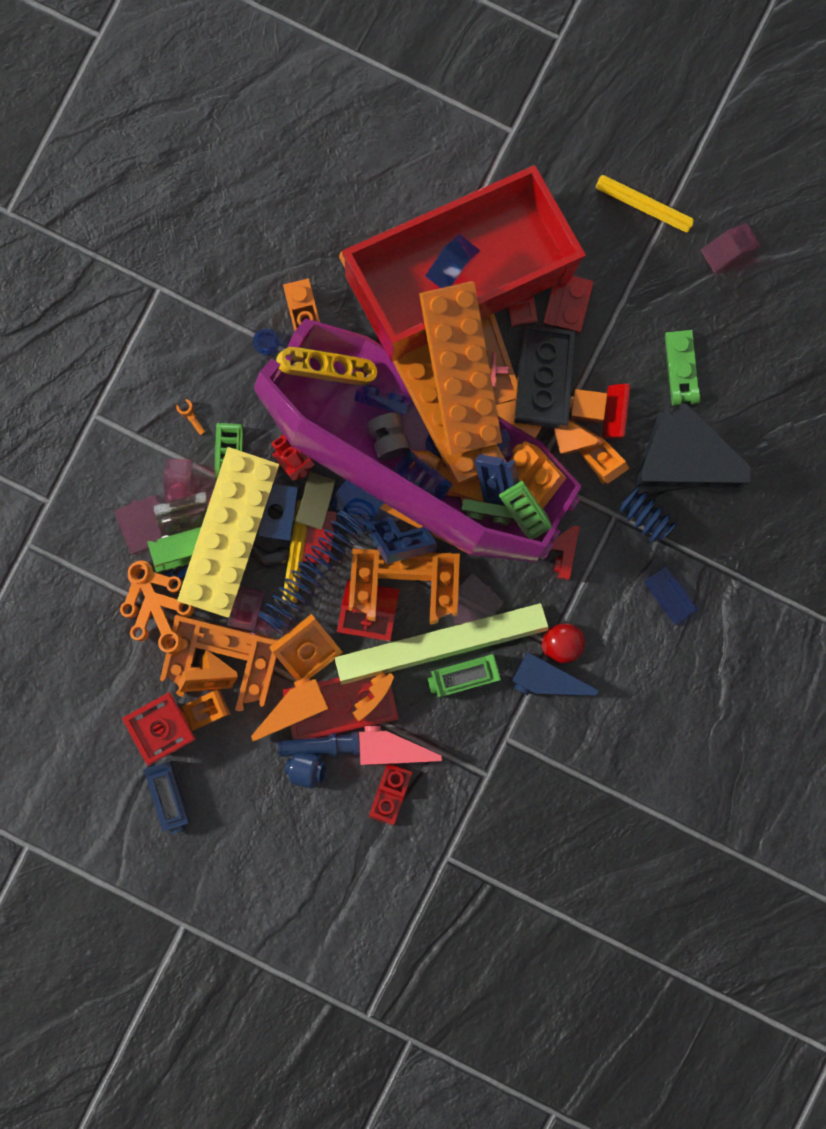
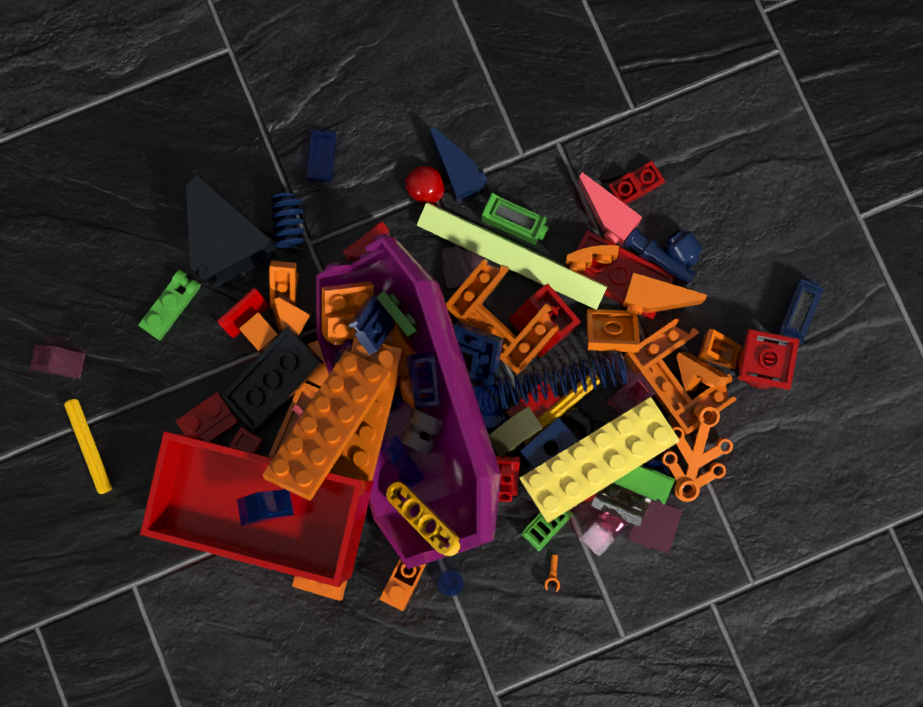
camera: 135 degrees left, 5 degrees down
bright green slope [499,481,552,540] -> none

